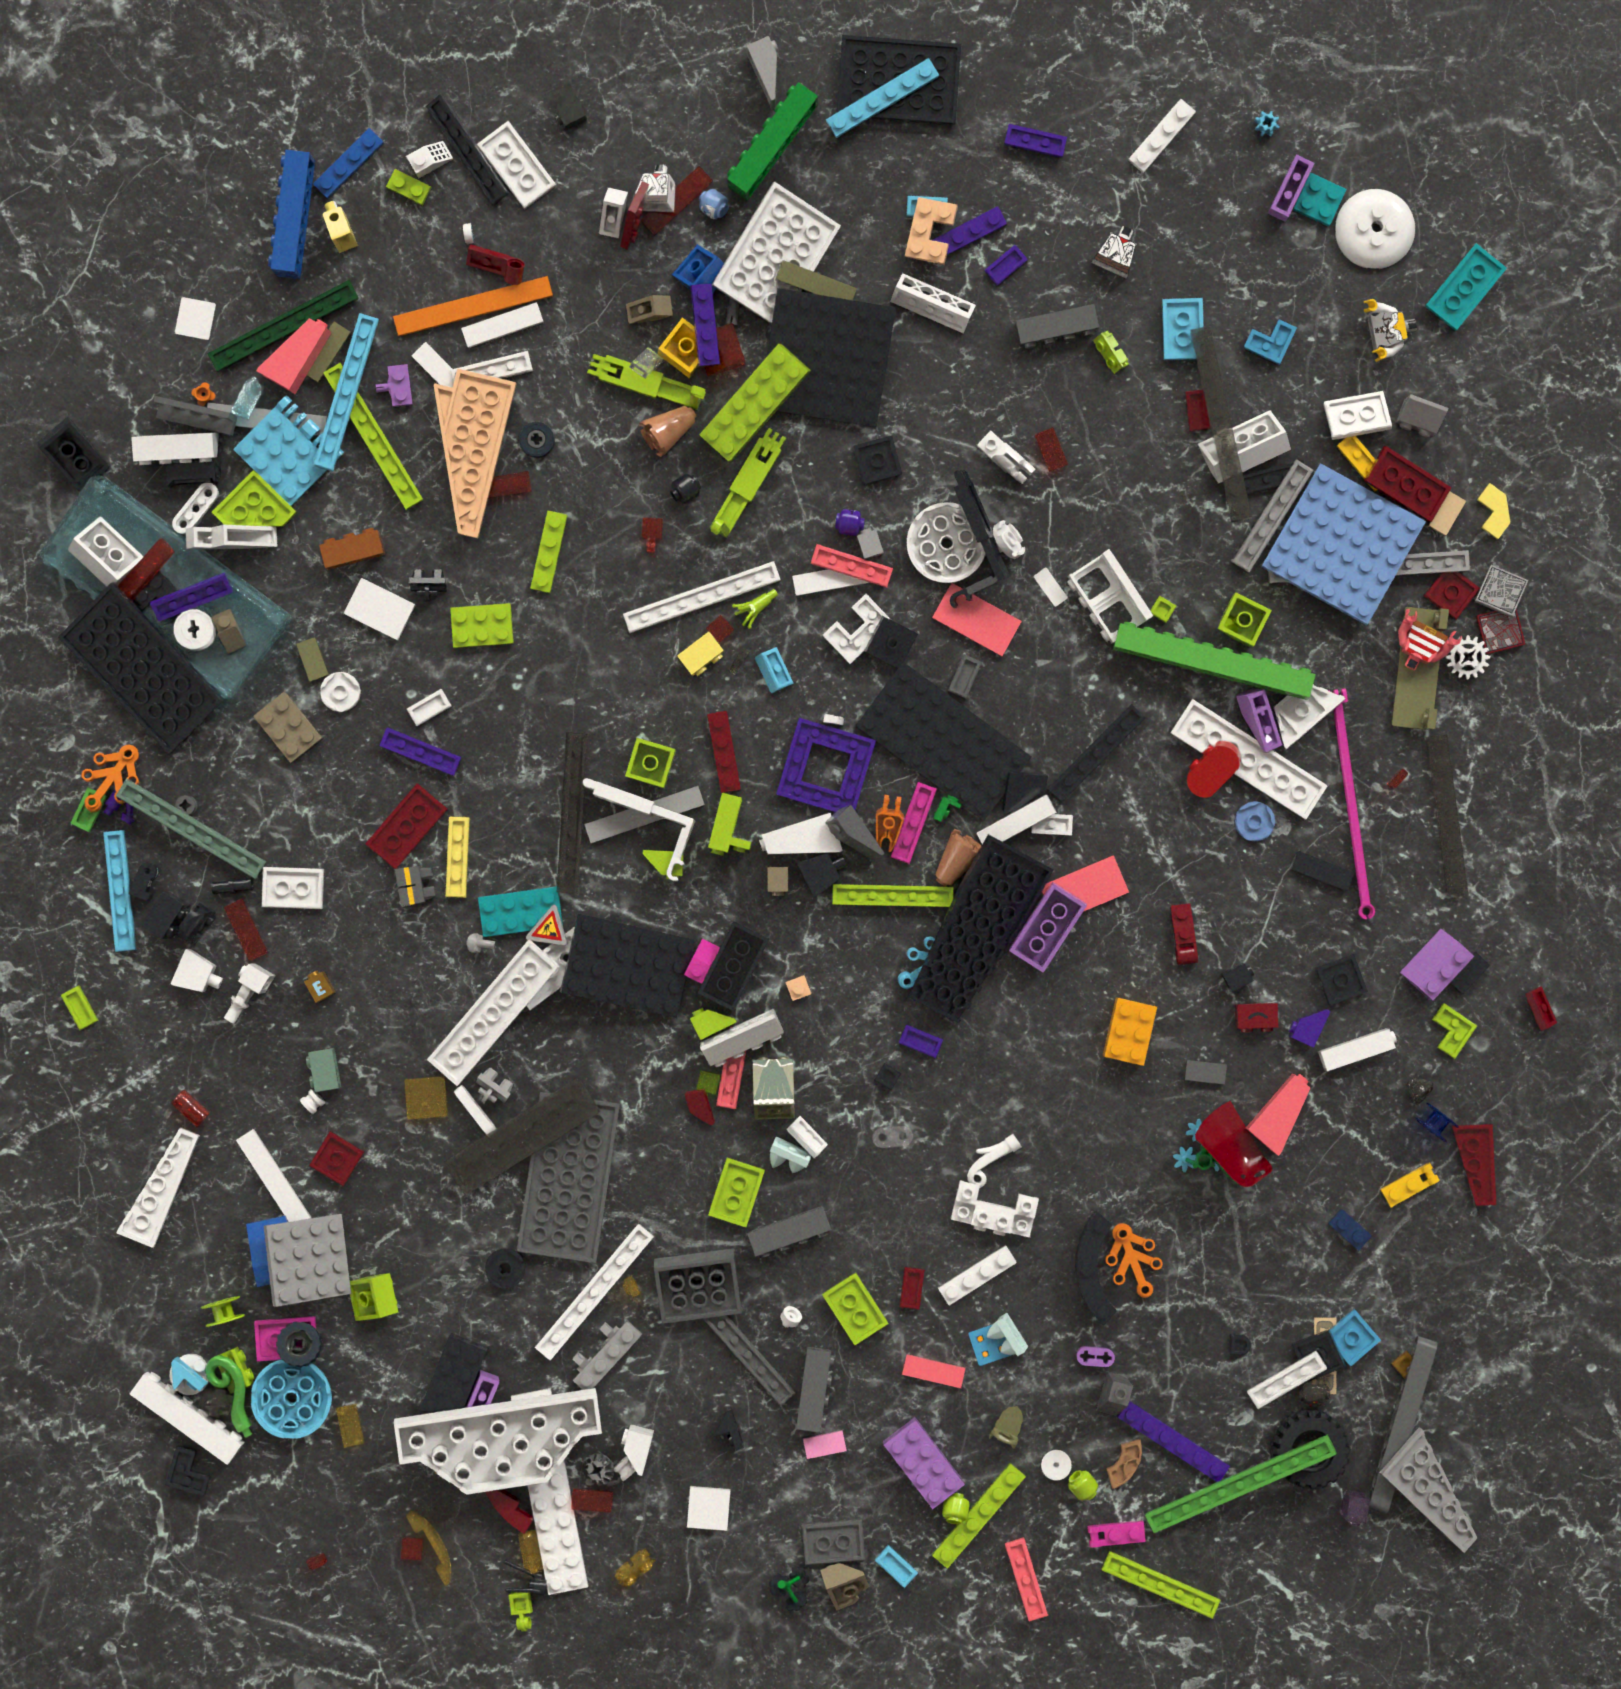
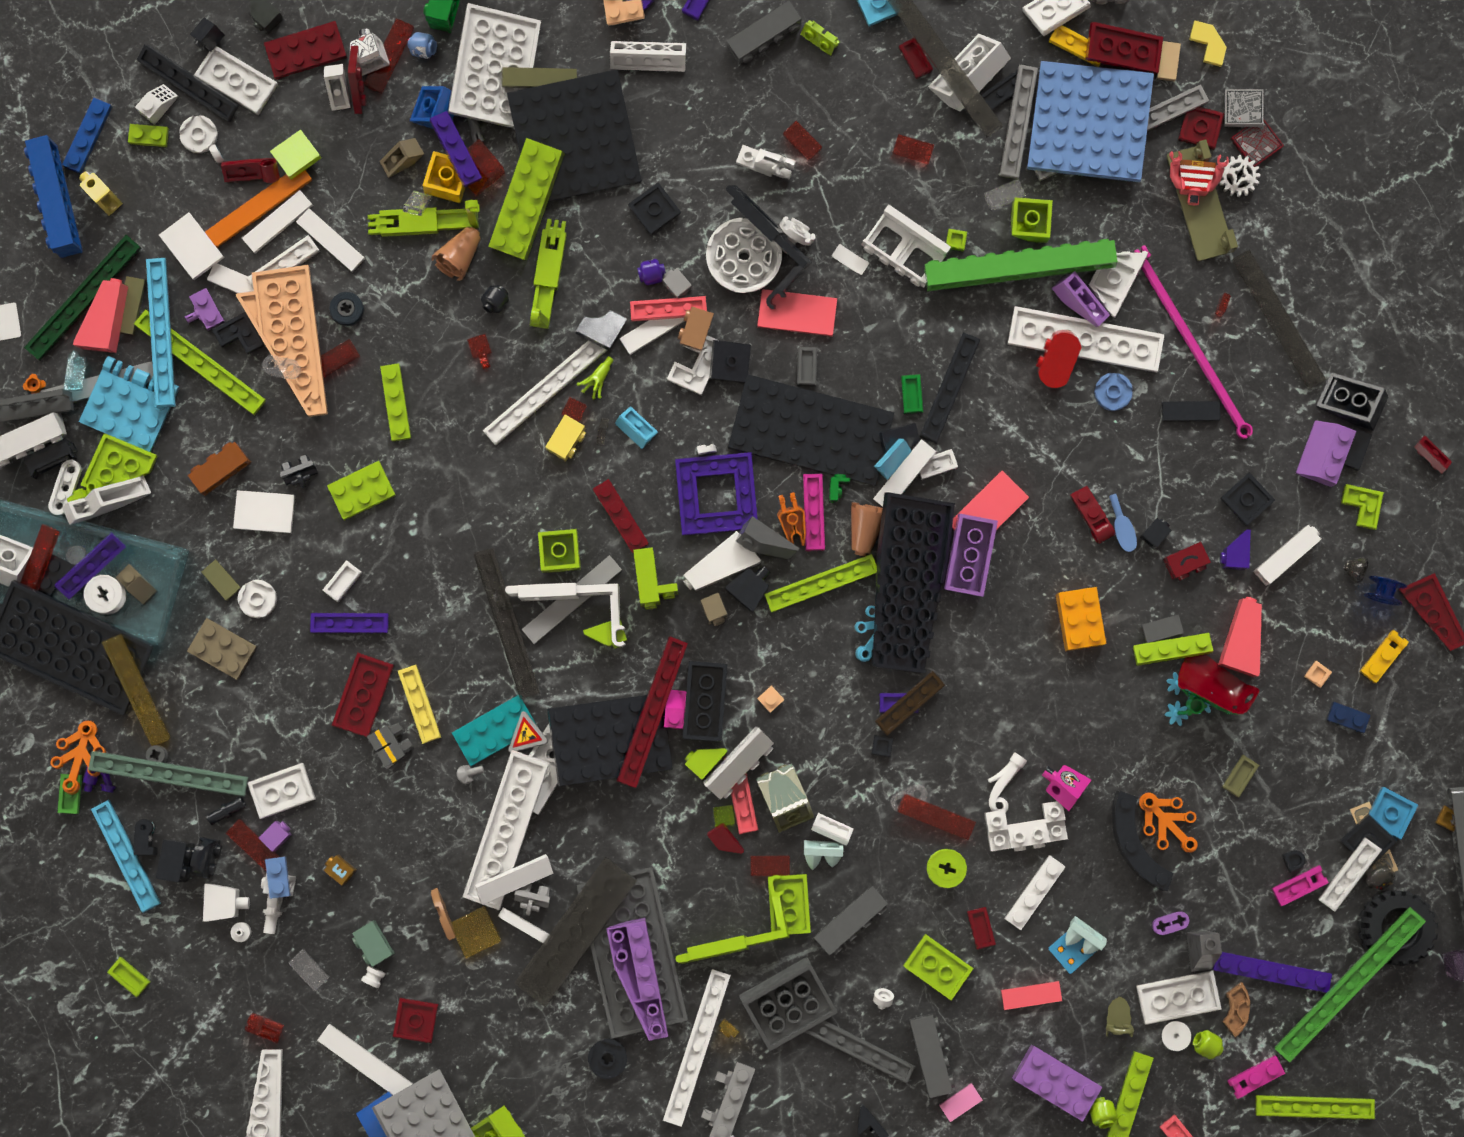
camera: 25 degrees left, 5 degrees down
none -> clear tile [66,545,87,565]
none -> lime plate [67,480,103,502]
none -> clear yellow tile [102,634,171,746]
none -> white tile [159,213,224,280]
none -> white tile [179,115,218,153]
none -> black brick [190,18,225,52]
none -> black plate [212,312,265,354]
none -> white tile [231,922,251,942]
none -> medium lavender brick [259,821,292,852]
none -> clear plate [262,355,301,379]
none -> dark red plate [264,21,347,79]
none -> medium blue plate [265,857,291,899]
none -> tile [270,130,321,179]
none -> clear plate [288,949,330,991]
none -> white tile [296,208,365,273]
none -> medium nougat tile [431,888,455,940]
none -> white tile [474,854,553,905]
none -> tile [575,310,627,351]
none -> medium lavender wedge [606,918,668,1041]
none -> dark red plate [617,636,688,788]
none -> lime hinge [676,875,790,964]
none -> medium nougat brick [678,307,714,351]
none -> clear red plate [751,856,790,876]
none -> medium azure slope [874,439,912,480]
none -> dark brown tile [874,671,945,736]
none -> clear red plate [893,134,934,164]
none -> clear red tile [897,793,976,840]
none -> green tile [901,374,923,414]
none -> lime piece [927,849,967,888]
none -> clear plate [983,179,1026,212]
none -> dark pink torso [1042,765,1091,811]
none -> medium blue piece [1109,494,1137,552]
none -> lime plate [1133,633,1213,666]
none -> white tile [1136,970,1221,1025]
none -> olive tile [1222,755,1259,798]
none -> dark pink plate [1271,865,1329,906]
none -> light nougat tile [1304,661,1332,688]
none -> black slope [1316,372,1389,431]

